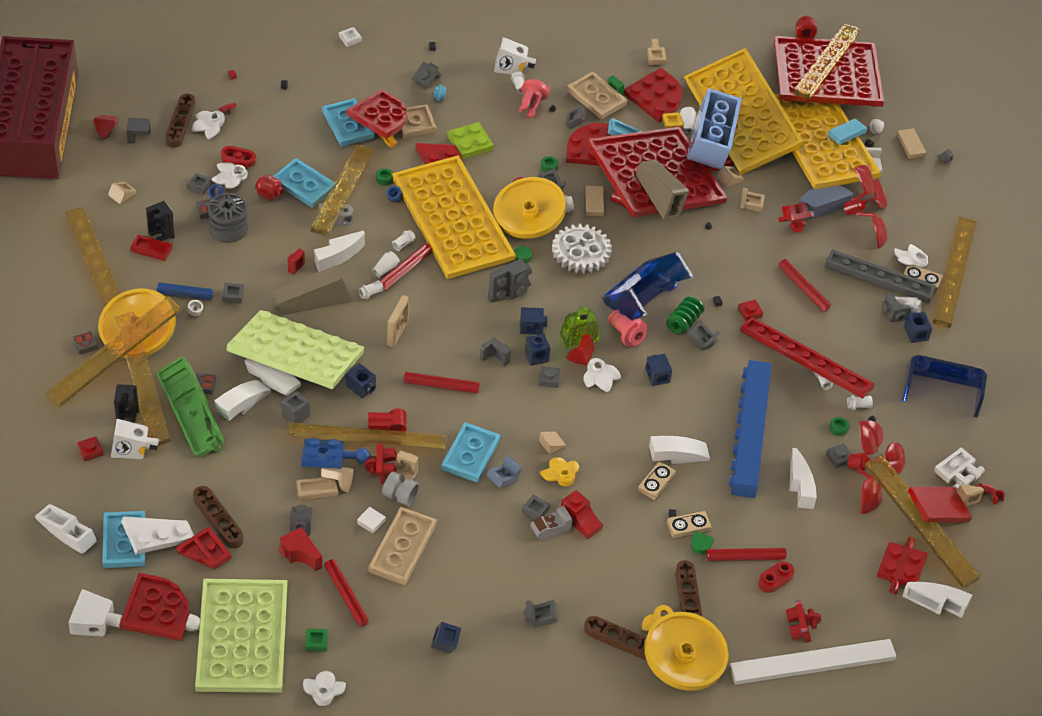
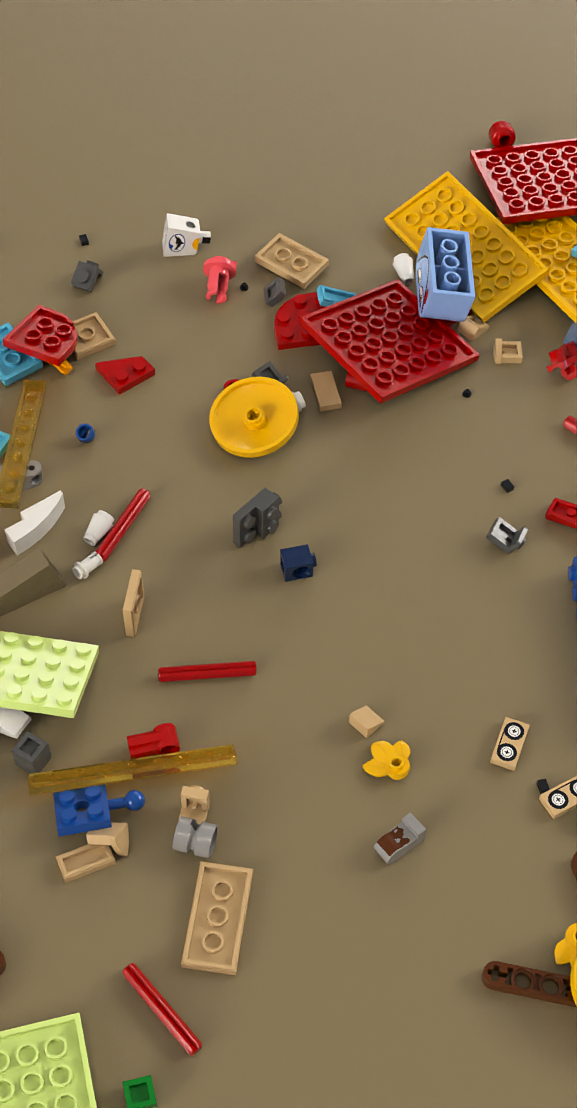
camera: 10 degrees left, 5 degrees up
red arch [279,527,322,571] -> none
dark grey bracket [290,505,312,536] -> none
dark blue brick [346,363,376,398] -> none
white tile [357,507,386,534] -> none
red hips [364,443,397,484] -> none
green tile [376,168,393,186] -> none
yellow plate [392,155,516,279] -> none
white pin [392,230,416,251] -> none
dark blue brick [431,622,462,653] -> none
medium azure plate [433,84,446,102] -> none
medium azure plate [441,422,501,483] -> none
lime plate [447,122,494,159] -> none
dark grey bracket [480,337,511,366] -> none
sand blue bracket [486,456,522,488] -> none
white pin [511,72,524,94] -> none
green tile [514,246,532,263] -> none
dark grey plate [522,494,550,520] -> none
dark grey bracket [524,600,558,628] -> none
dark blue brick [525,333,550,366] -> none
dark grey plate [539,366,560,388] -> none
green tile [540,156,559,172] -> none
white gear [552,224,612,274] -> none
clear neon green torso [560,306,600,349] -> none
red arch [561,490,603,539] -> none
red tile [566,334,595,366] -> none
white plate [583,358,621,393] -> none
clear blue windscreen [601,251,693,320] -> none
green plate [607,75,624,96] -> none
coral piece [607,310,647,347] -> none
red plate [623,67,682,123] -> none
dark tan slope [636,160,689,220] -> none
dark blue brick [645,353,672,386] -> none
tan plate [647,39,667,65] -> none
white slope [649,436,710,464] -> none
yellow plate [662,112,684,130] -> none
green piece [666,296,705,335] -> none
red plate [738,299,763,322] -> none
clear yellow tile [794,24,860,99] -> none

